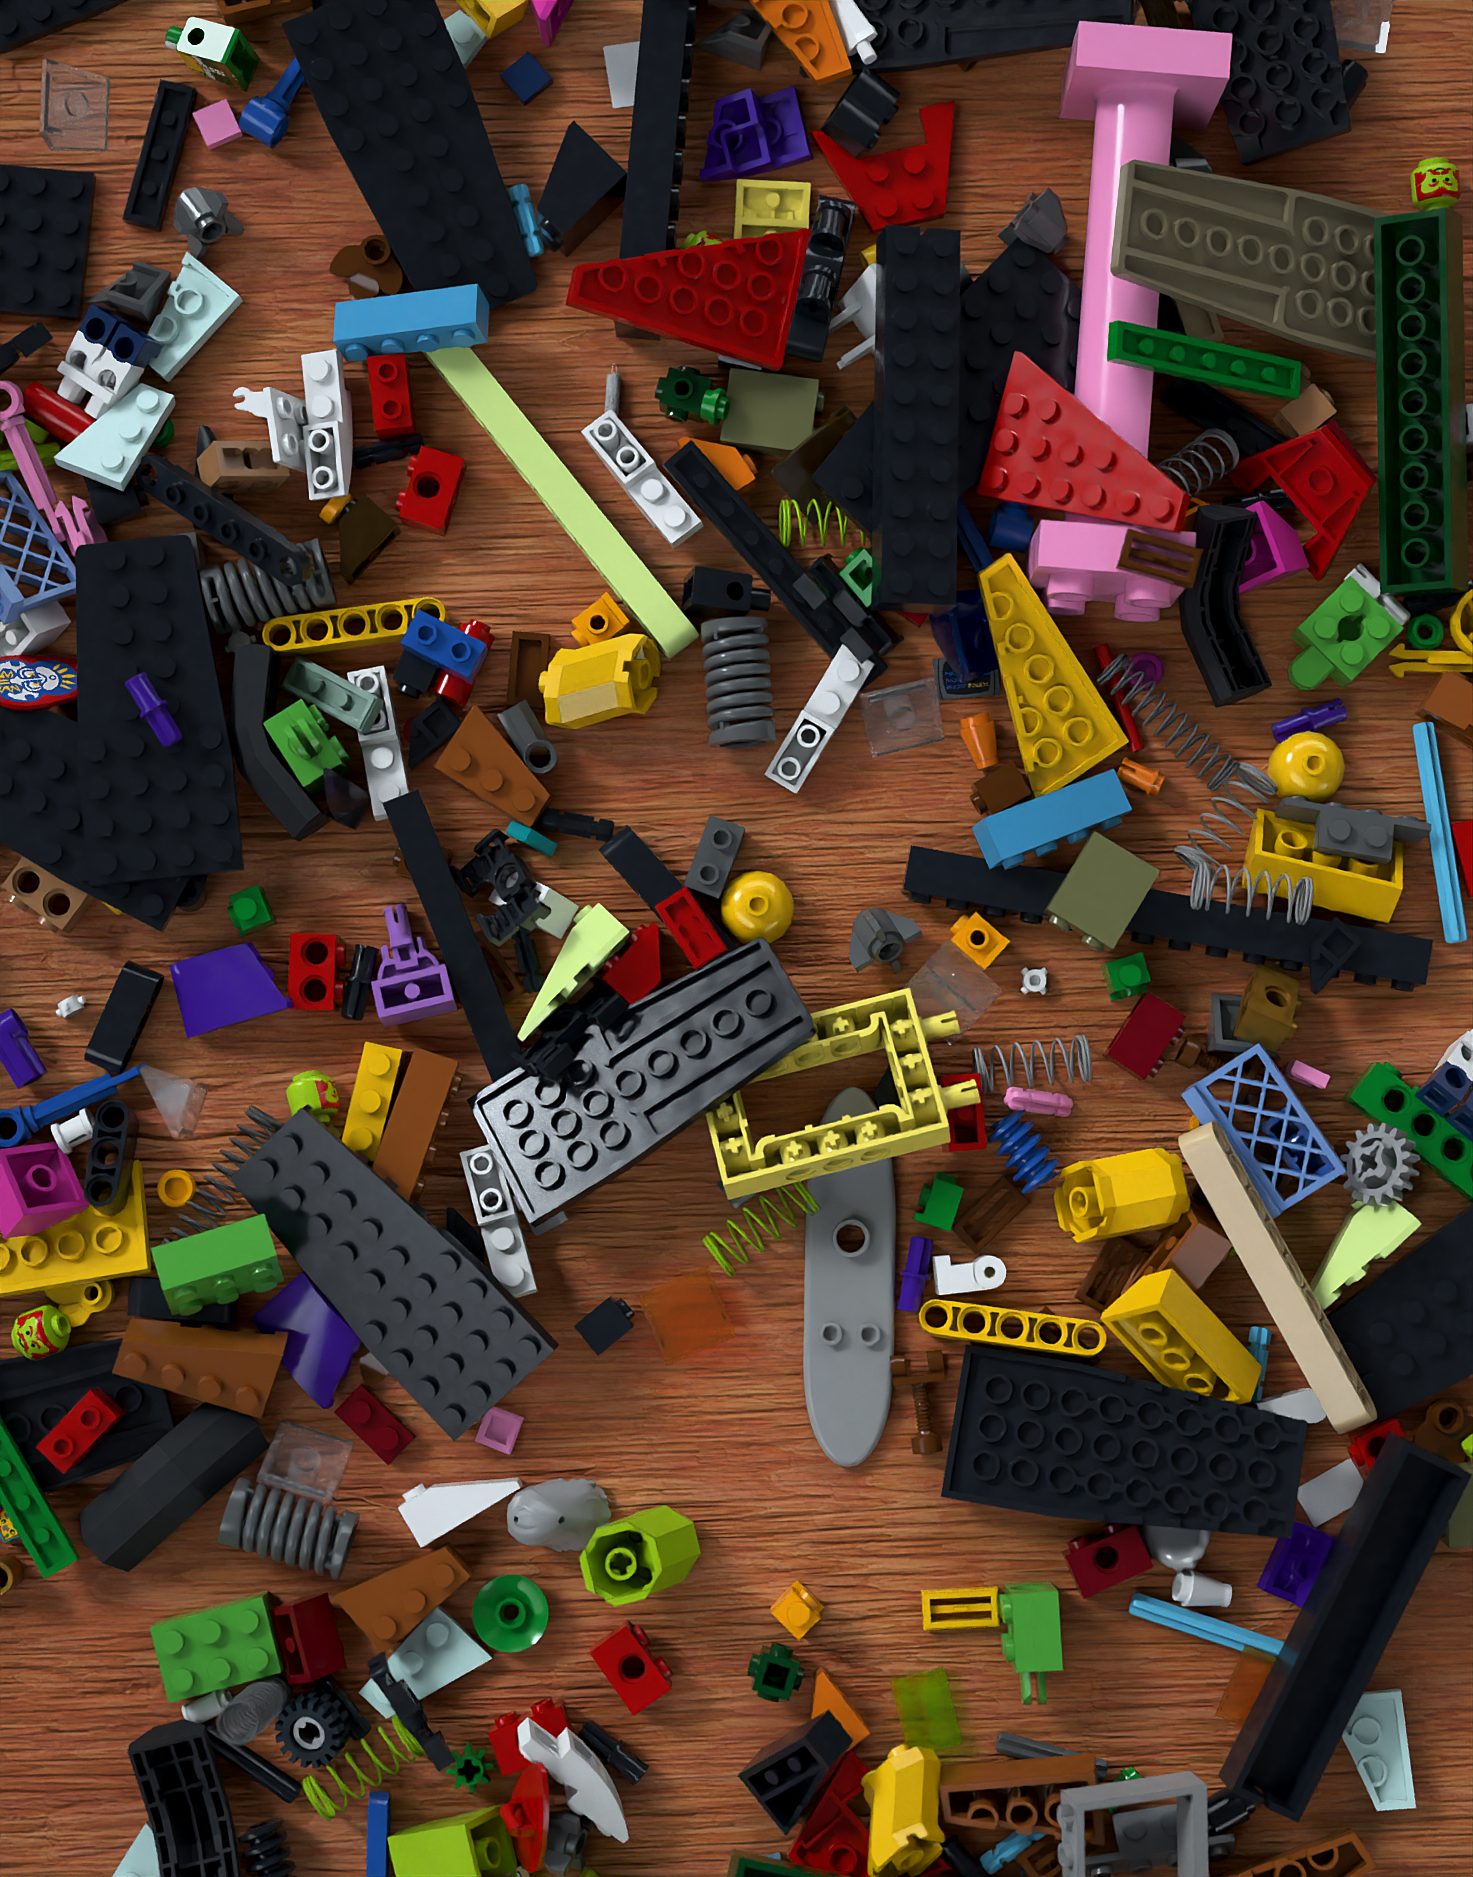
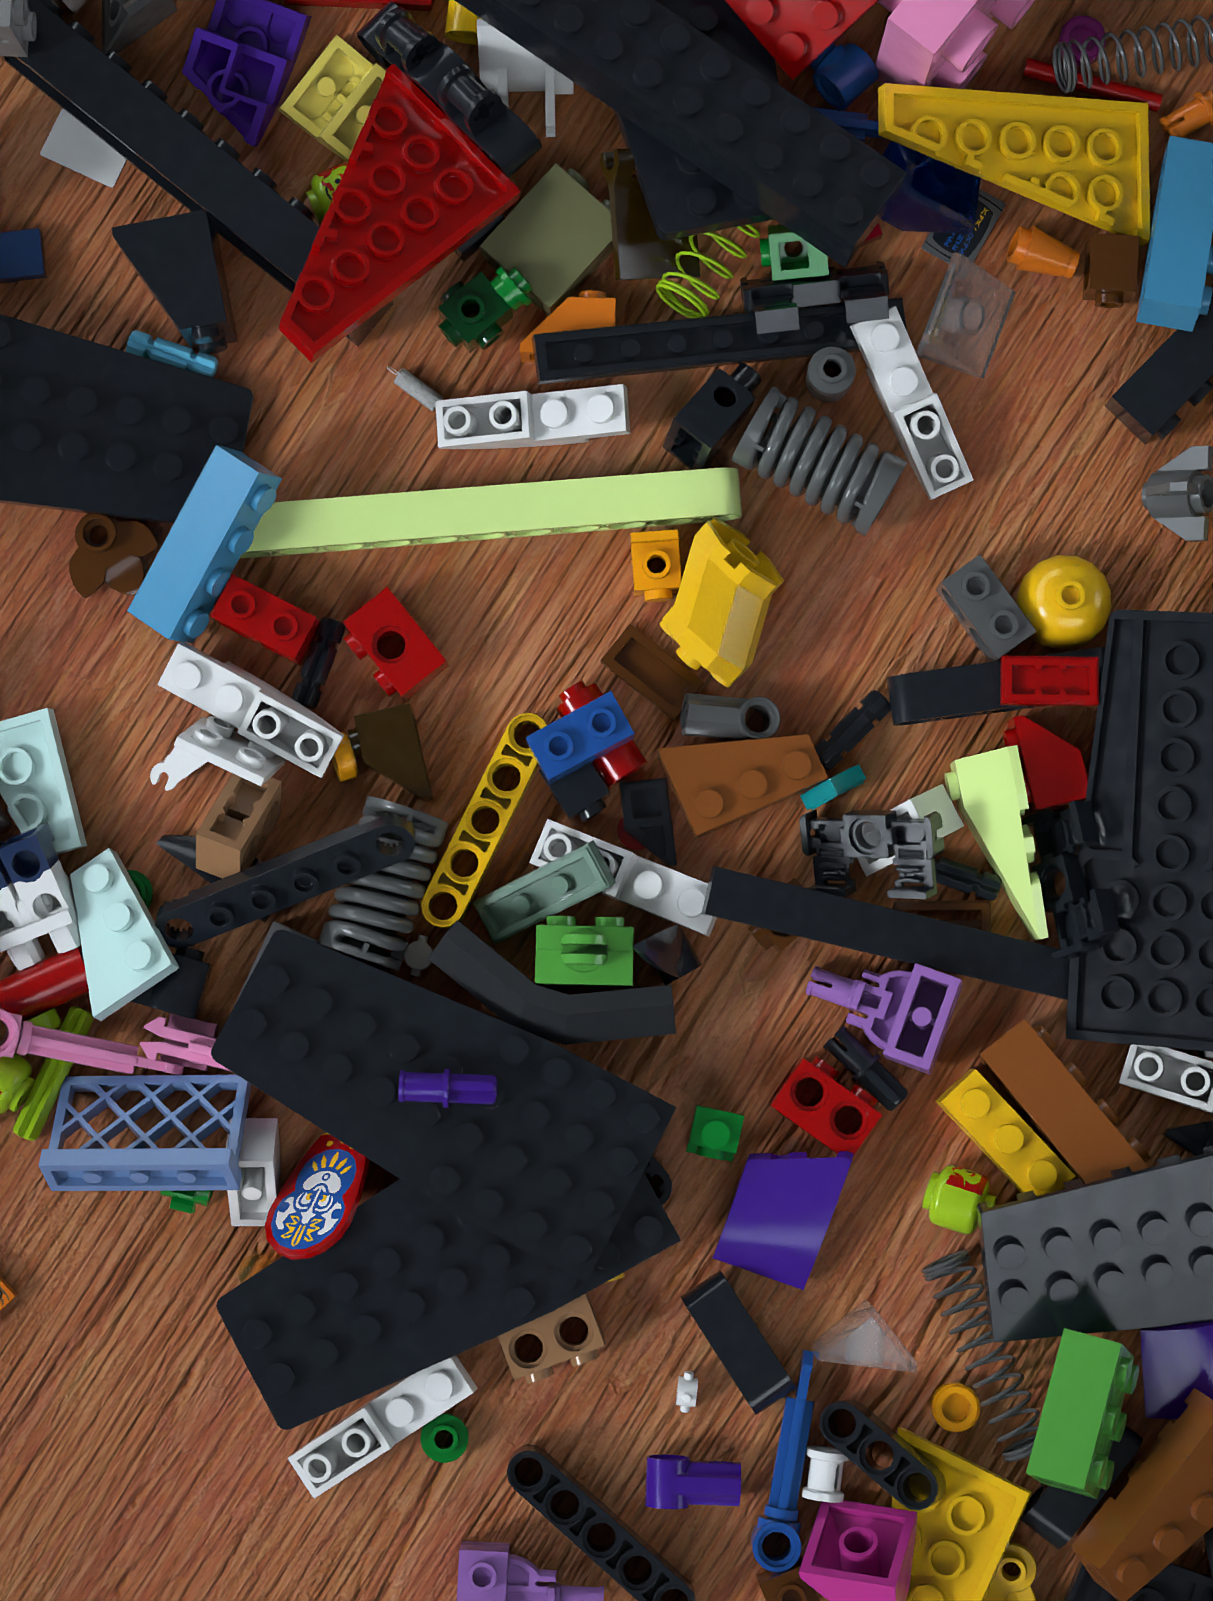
camera: 50 degrees left, 0 degrees up
none -> dark grey brick [806,347,856,403]

